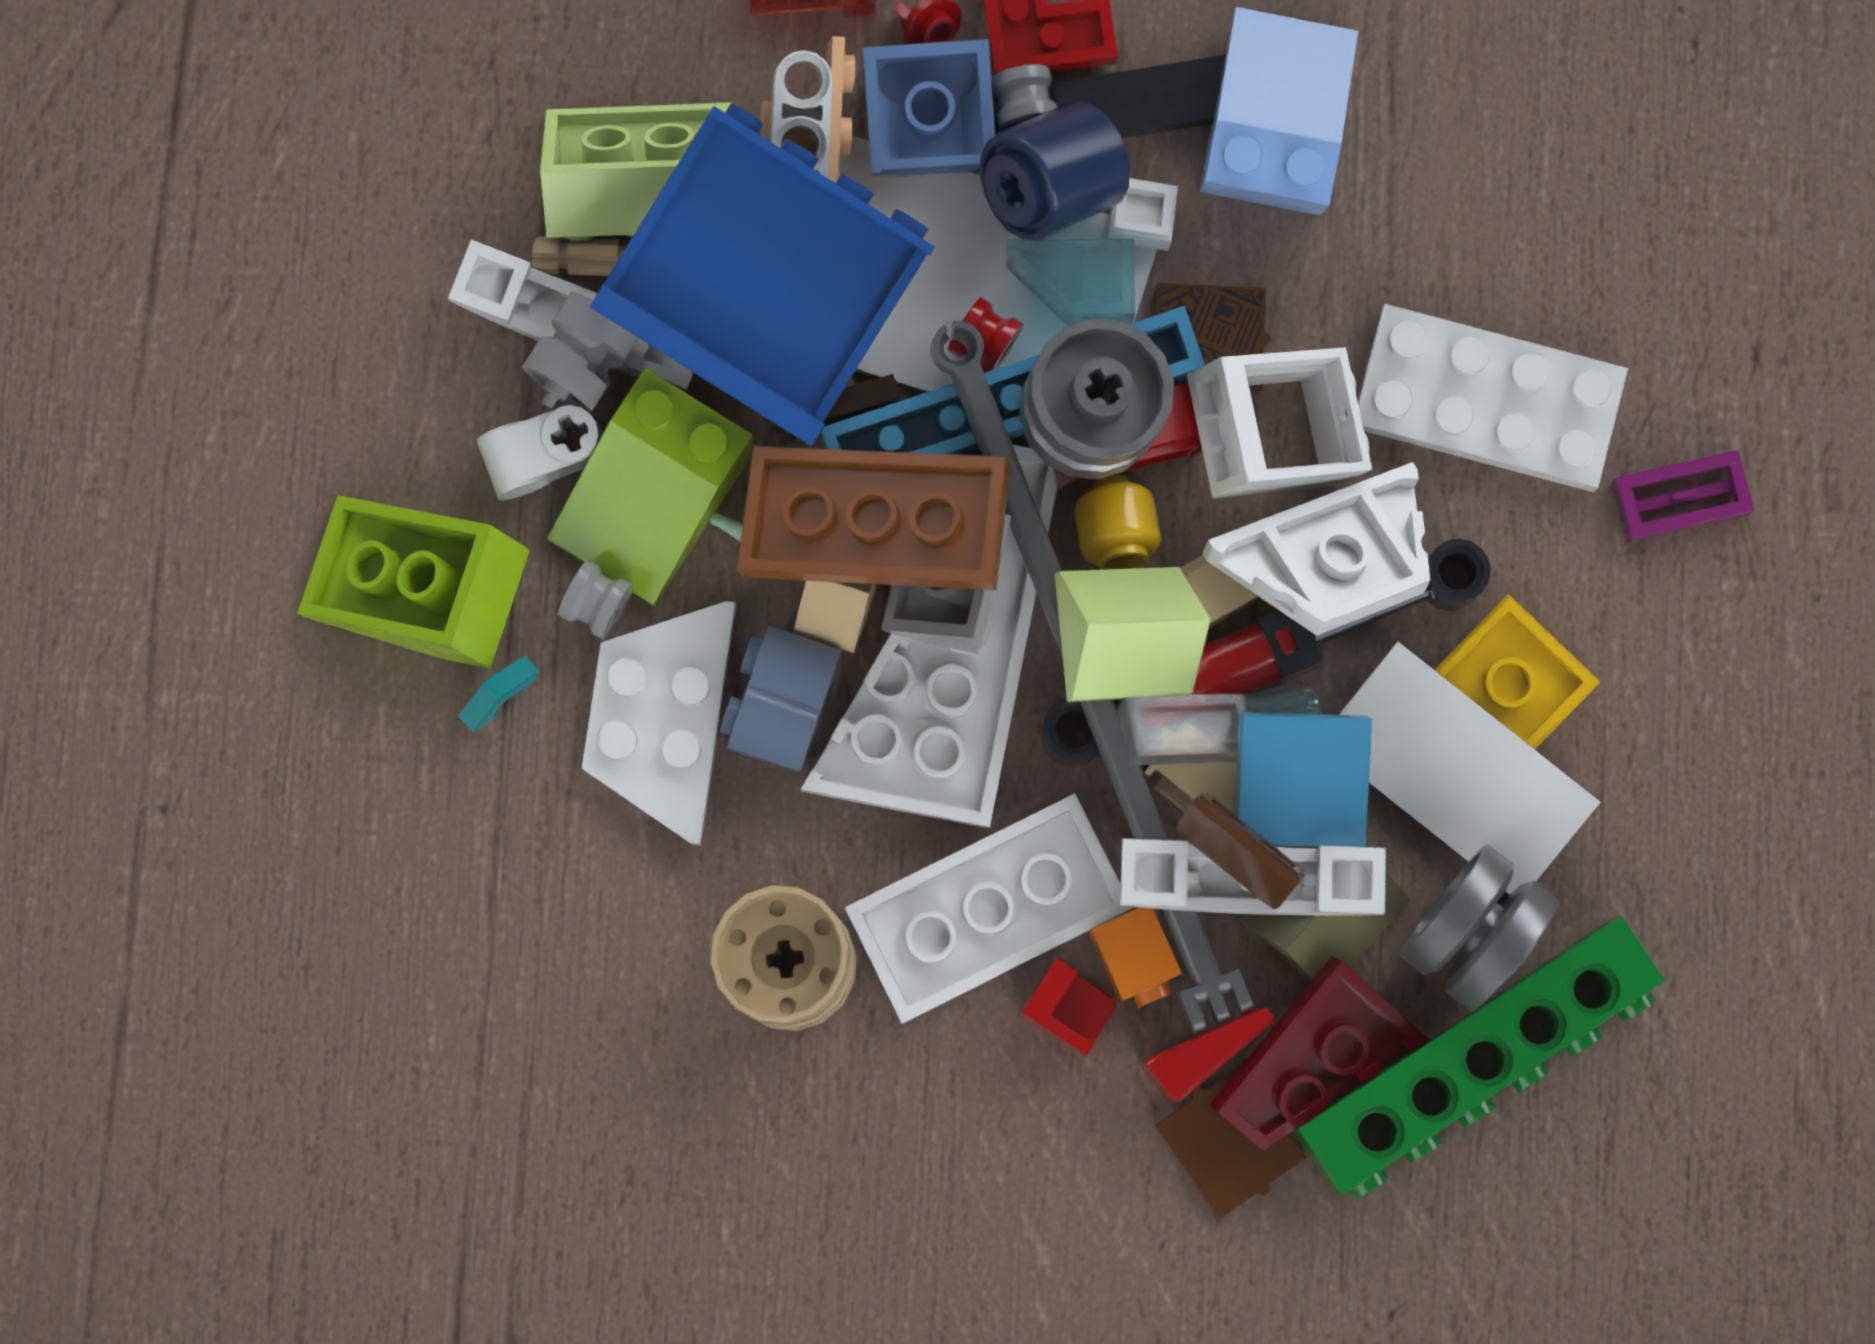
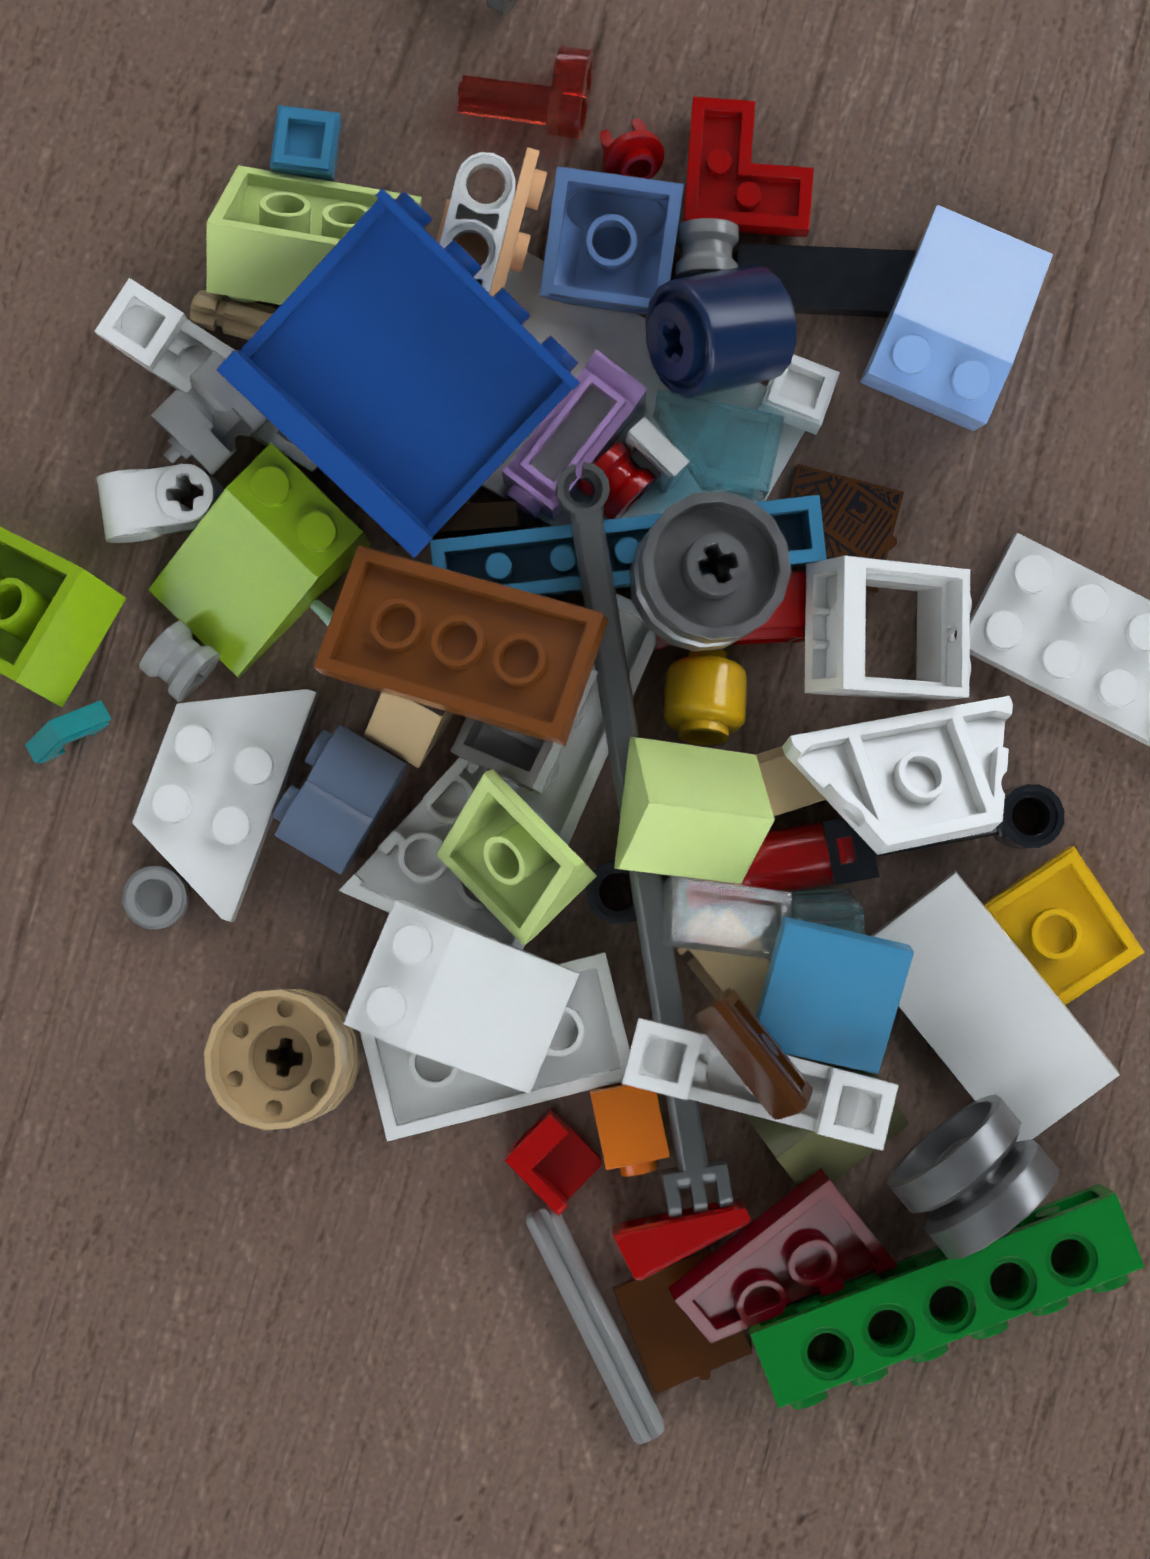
camera: 15 degrees right, 5 degrees up
none -> light grey tile [122,866,190,930]
none -> dark azure tile [270,105,343,181]
none -> white slope [343,900,579,1094]
none -> yellowish green slope [436,769,597,946]
none -> lavender window [502,350,648,521]
none -> light grey axle [526,1204,665,1444]
none -> white tile [624,416,690,493]

